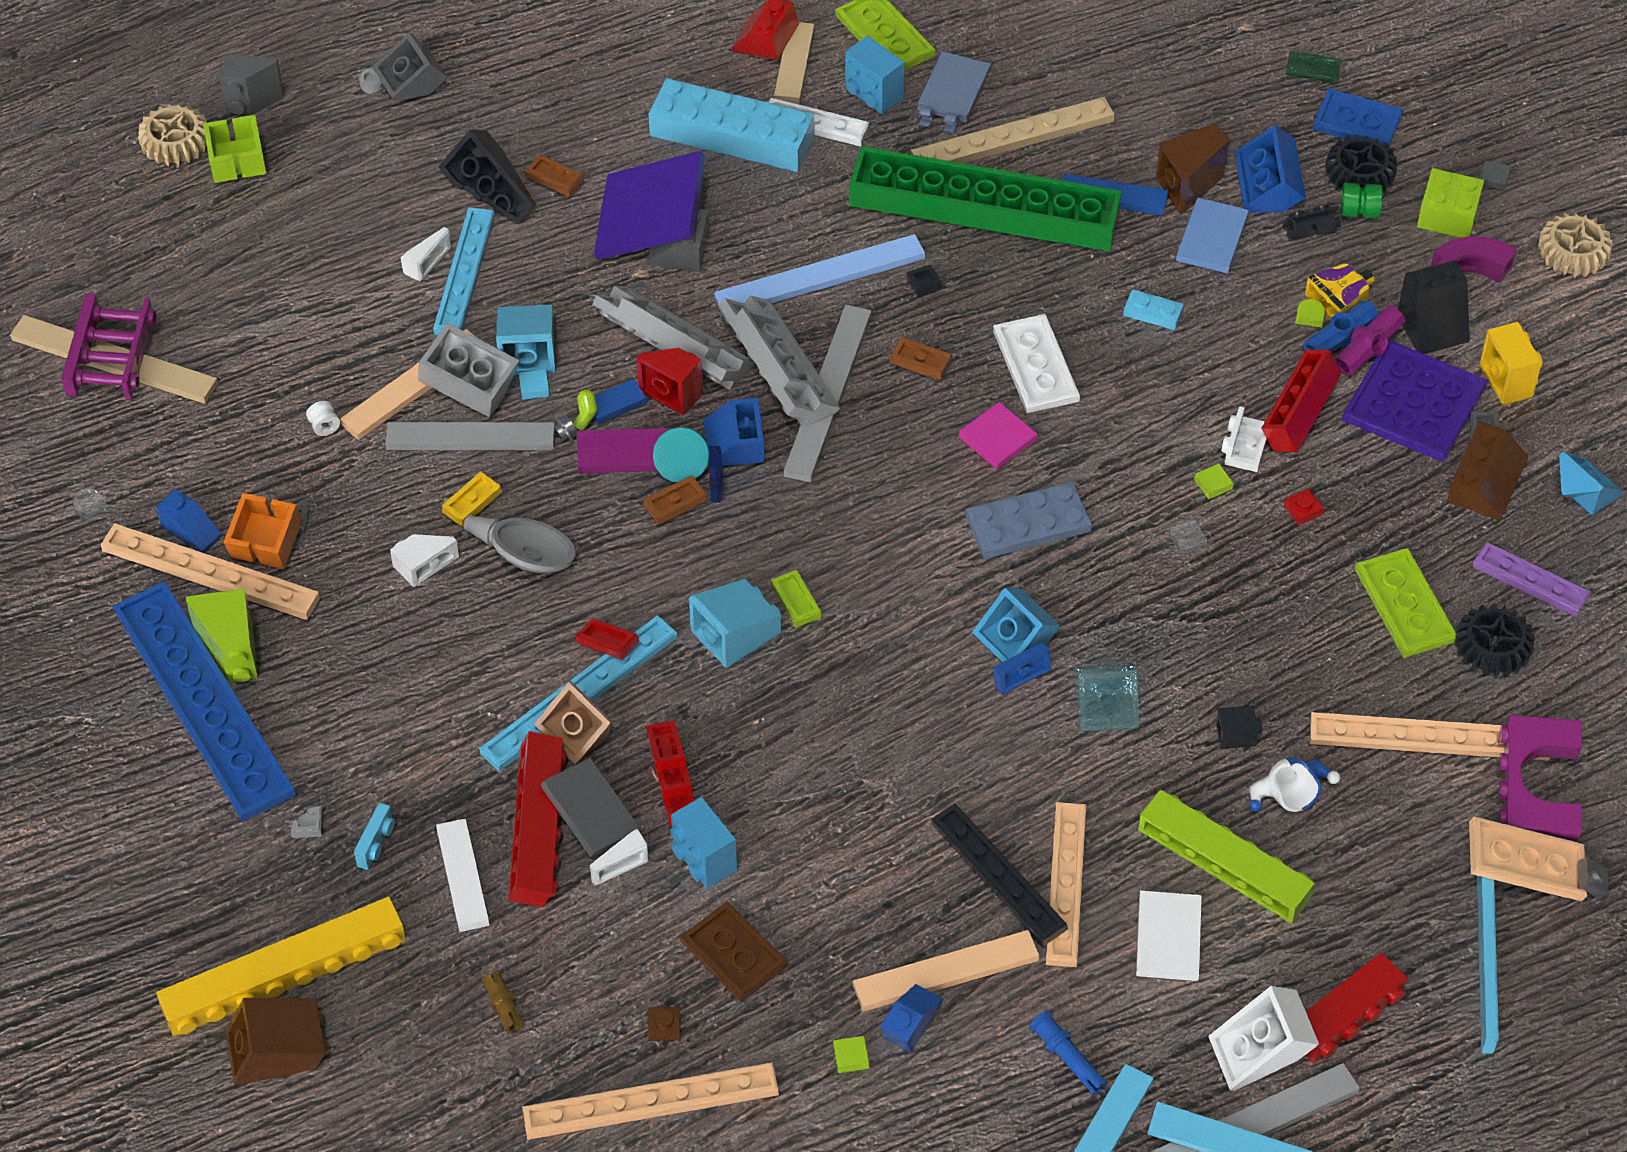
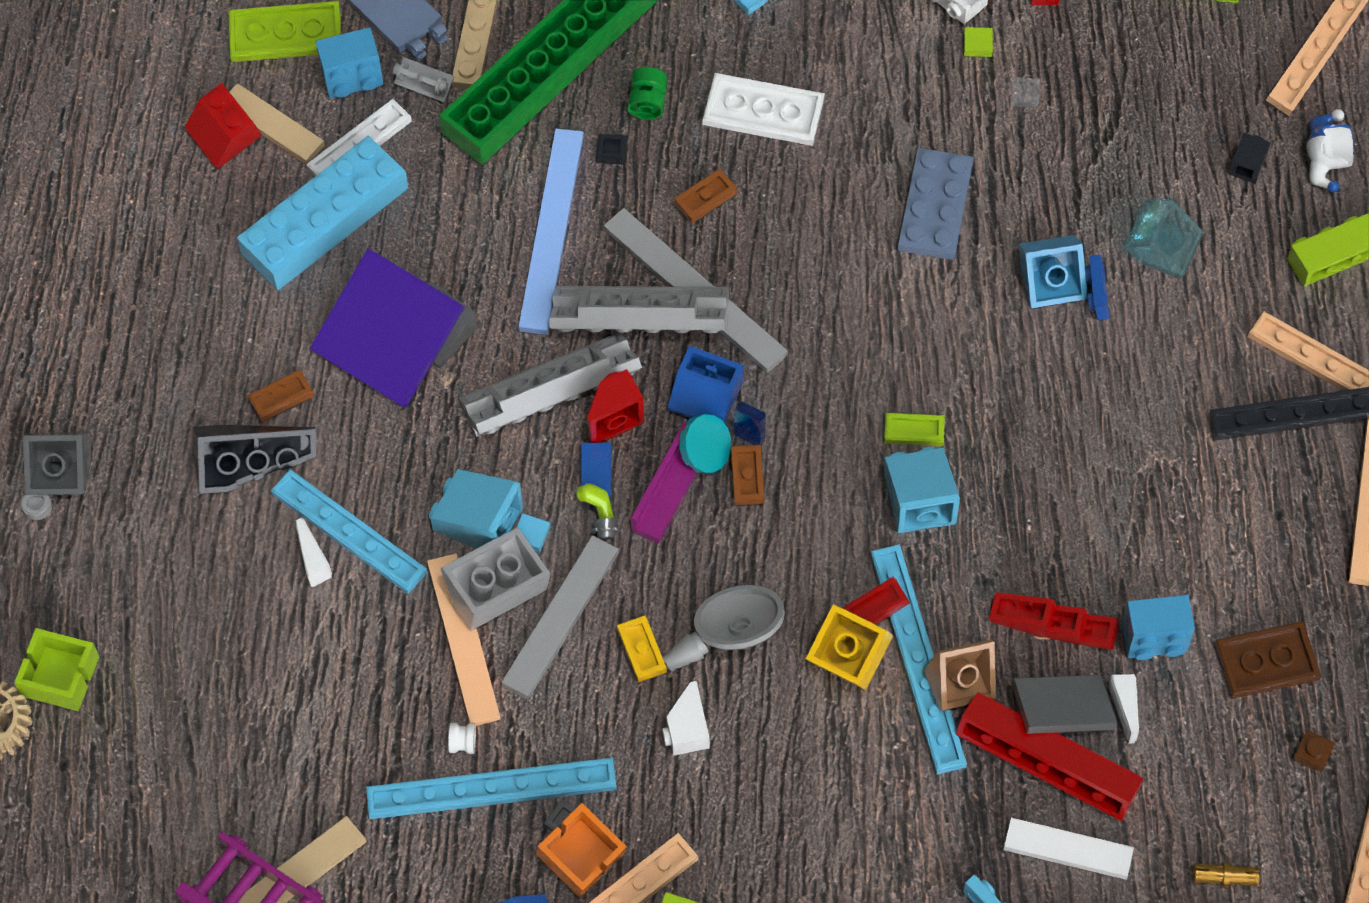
camera: 60 degrees left, 10 degrees up
dark pink tile [959,402,1038,470] -> none
none -> medium azure tile [366,758,617,819]
none -> light grey hinge [393,57,455,103]
none -> green wheel [627,67,668,120]
none -> yellow brick [805,604,893,690]

